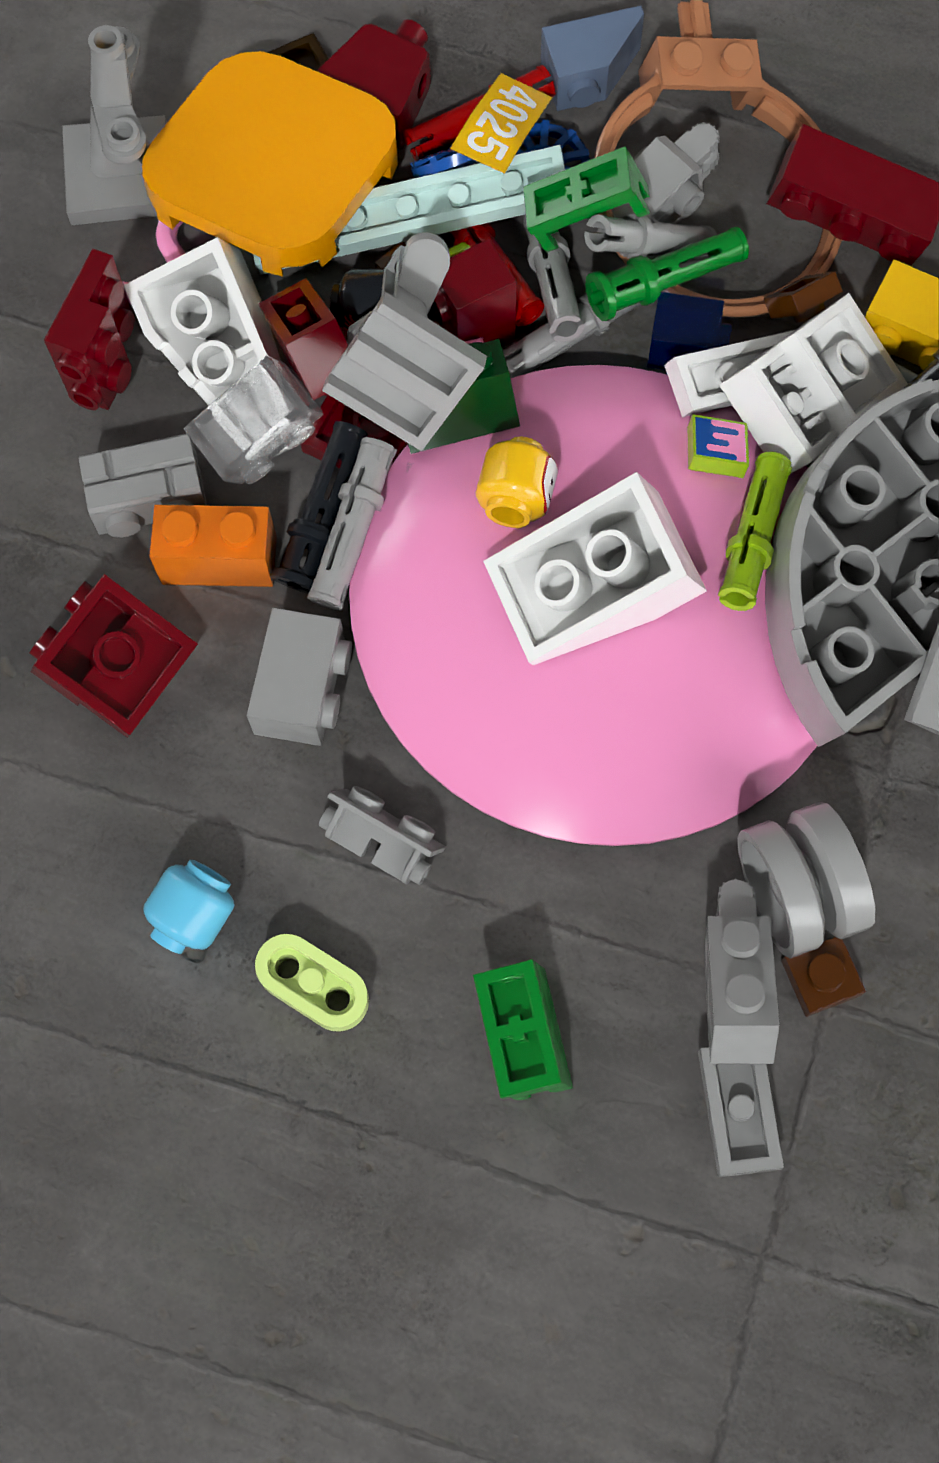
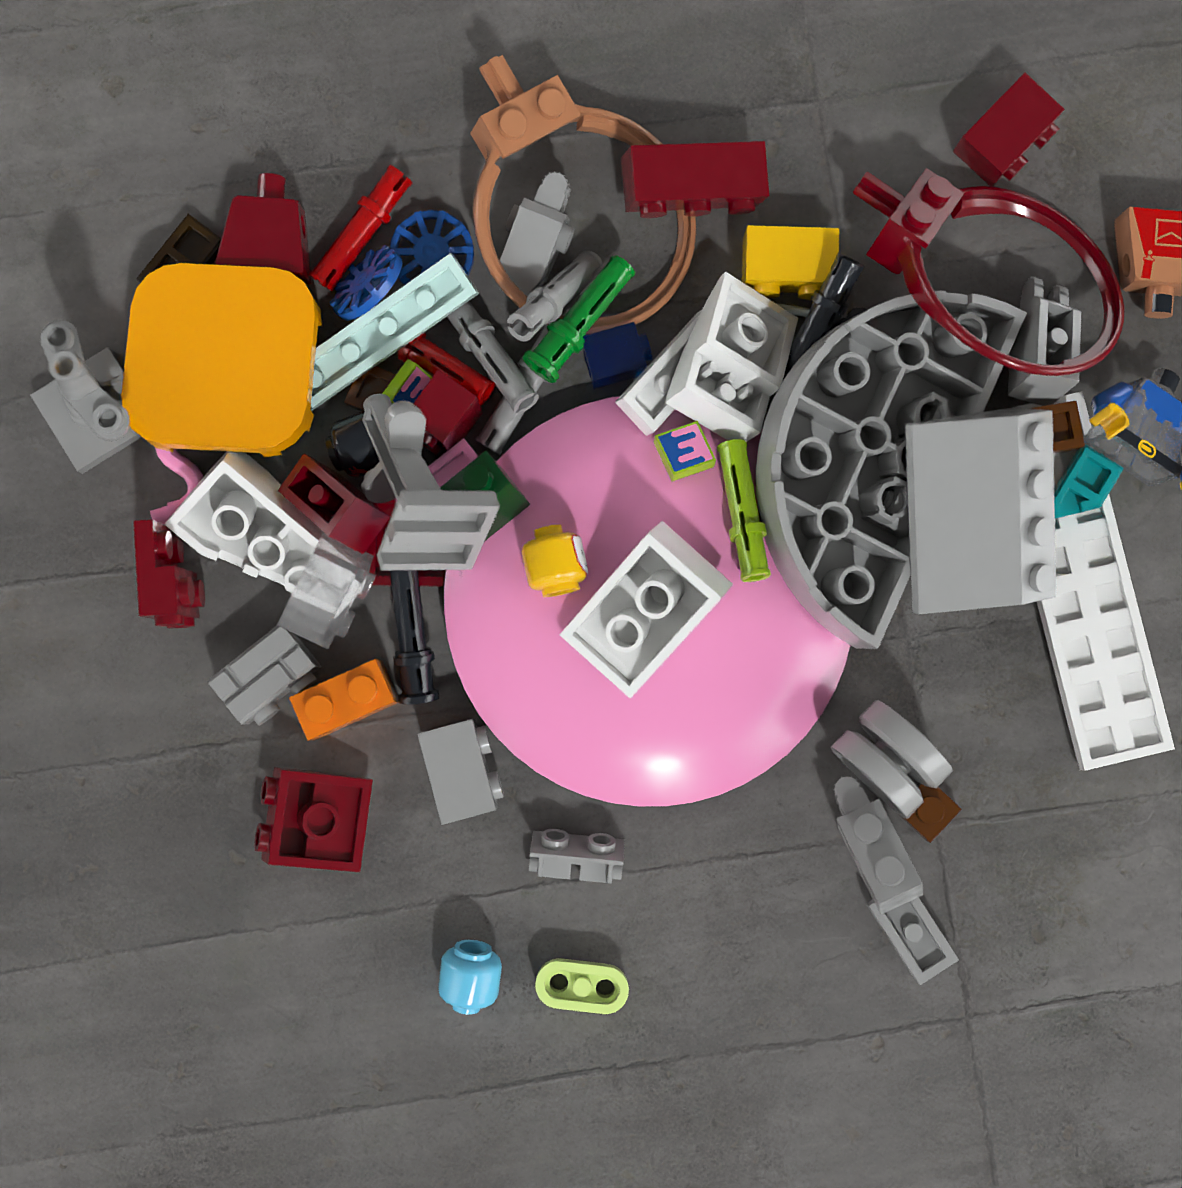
camera: 30 degrees left, 15 degrees up
light grey pin [307,437,397,610] -> none
yellow sticker [450,73,552,174] -> none
green hinge [473,959,573,1100] -> none
green hinge [523,146,650,252] -> none
sand blue slope [541,5,644,111] -> none
reddish brown plate [764,271,843,323] -> none

